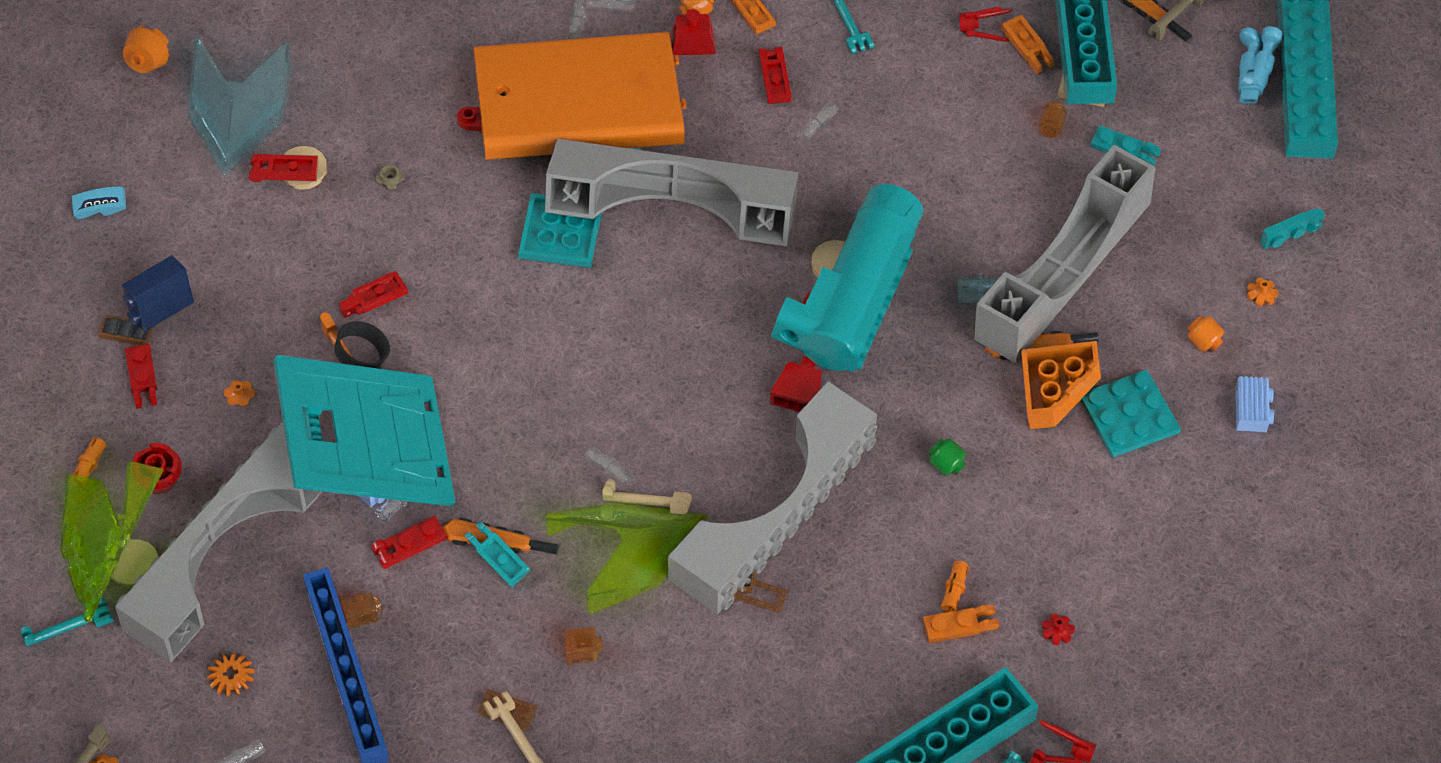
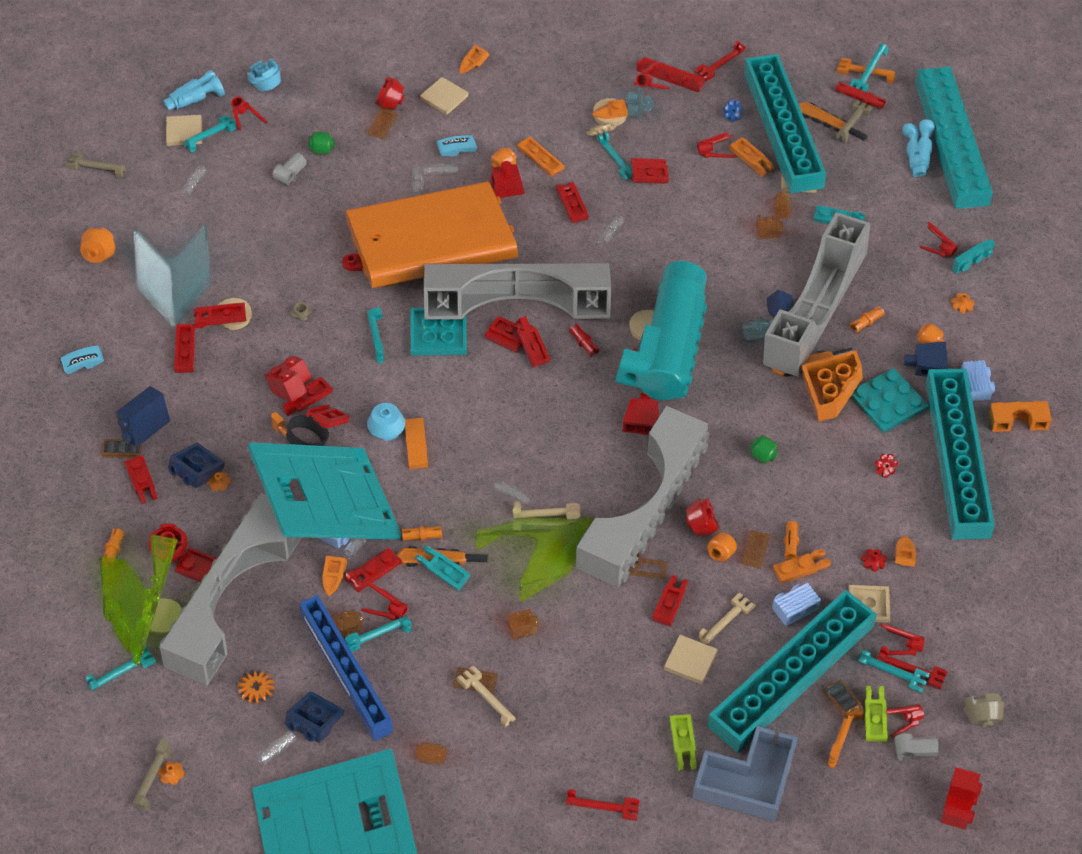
camera: 10 degrees left, 5 degrees down
none -> dark blue plate [168,442,225,489]
none -> red plate [174,324,196,373]
none -> red plate [175,547,218,583]
none -> red brick [264,355,312,402]
none -> dark blue plate [284,691,344,743]
none -> red plate [306,404,350,428]
none -> orange plate [323,556,347,596]
none -> teal hinge [345,616,412,652]
none -> red plant [361,580,408,621]
none -> teal hinge [367,307,384,364]
none -> medium azure cone [367,403,405,441]
none -> orange pin [402,525,442,541]
none -> orange tile [405,418,428,469]
none -> red plate [484,316,522,353]
none -> red hinge [516,316,551,368]
none -> red pin [569,324,600,357]
none -> red plate [630,158,669,184]
none -> red hinge [652,575,689,627]
none -> tan tile [664,635,718,685]
none -> red cone [685,498,720,535]
none -> tan hinge [699,593,755,644]
none -> orange head [707,532,737,562]
none -> clear orange tile [742,530,770,569]
none -> clear orange brick [756,215,783,240]
none -> dark blue brick [767,290,793,316]
none -> light blue brick [772,583,821,626]
none -> orange pin [849,306,885,333]
none -> tan tile [849,585,890,623]
none -> red plant [874,453,898,478]
none -> orange plate [894,536,916,567]
none -> dark blue torso [904,342,948,377]
none -> red plant [919,222,959,258]
none -> teal brick [926,369,995,540]
none -> orange arch [988,401,1052,432]

